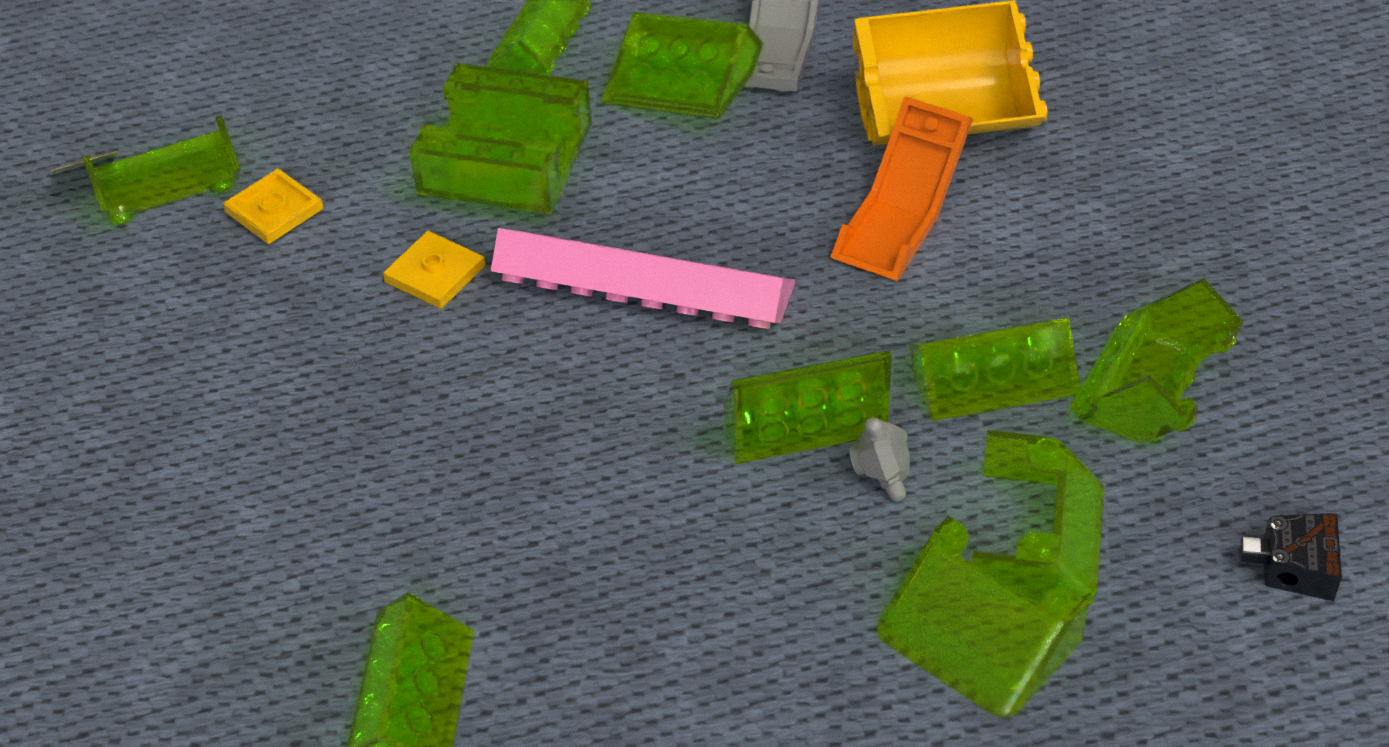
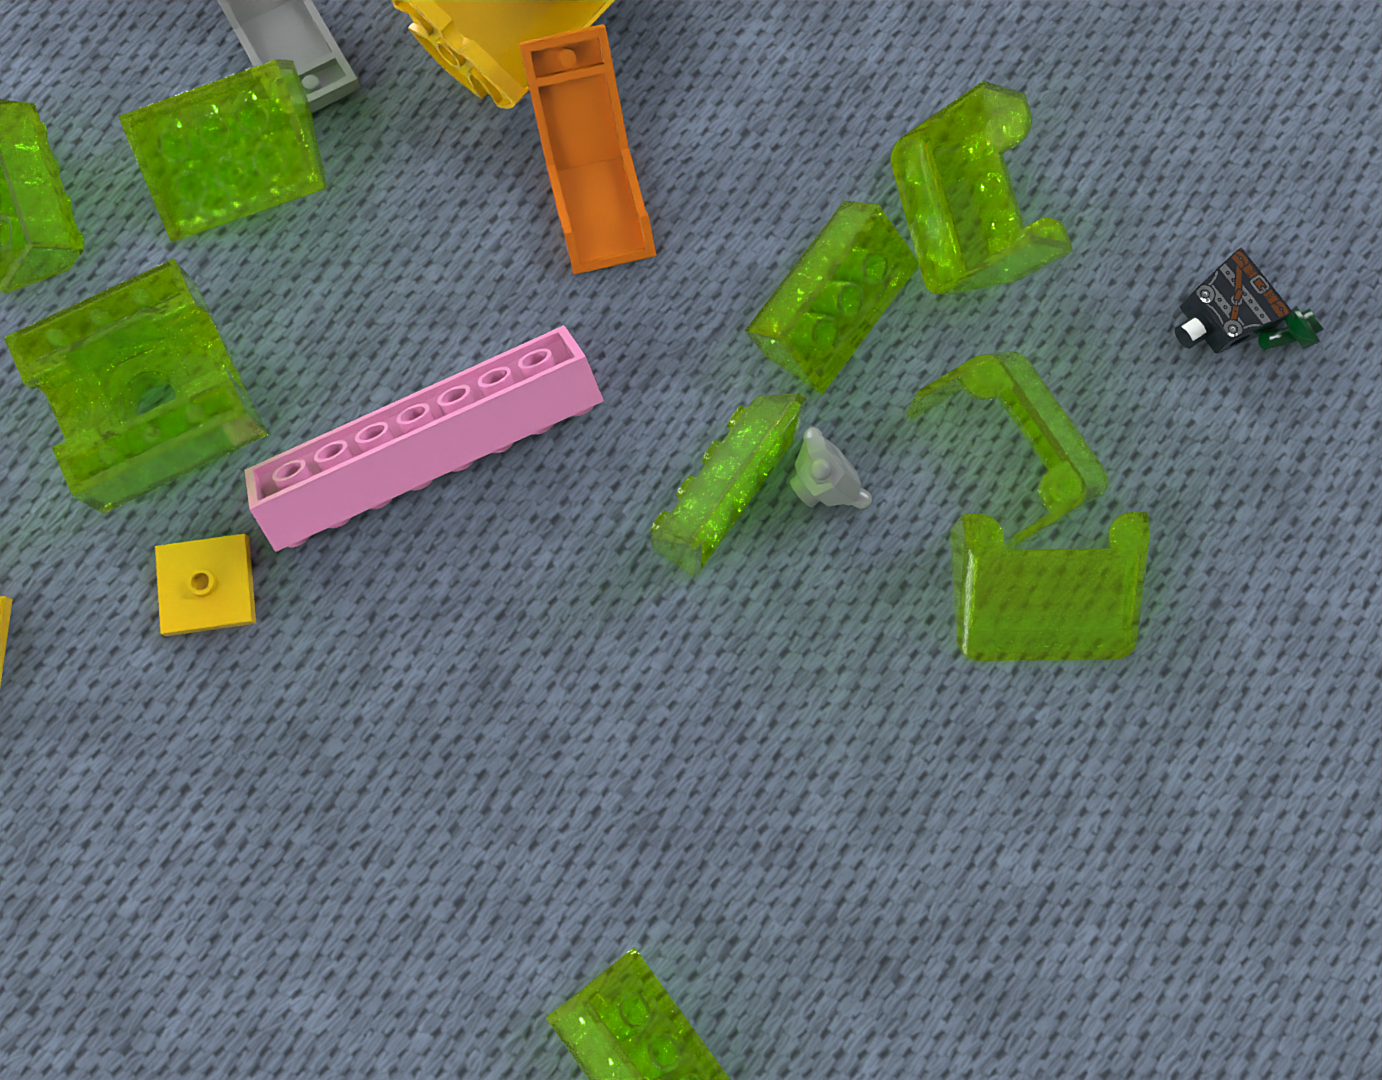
camera: 45 degrees left, 30 degrees up
none -> dark green plate [1258,306,1324,349]

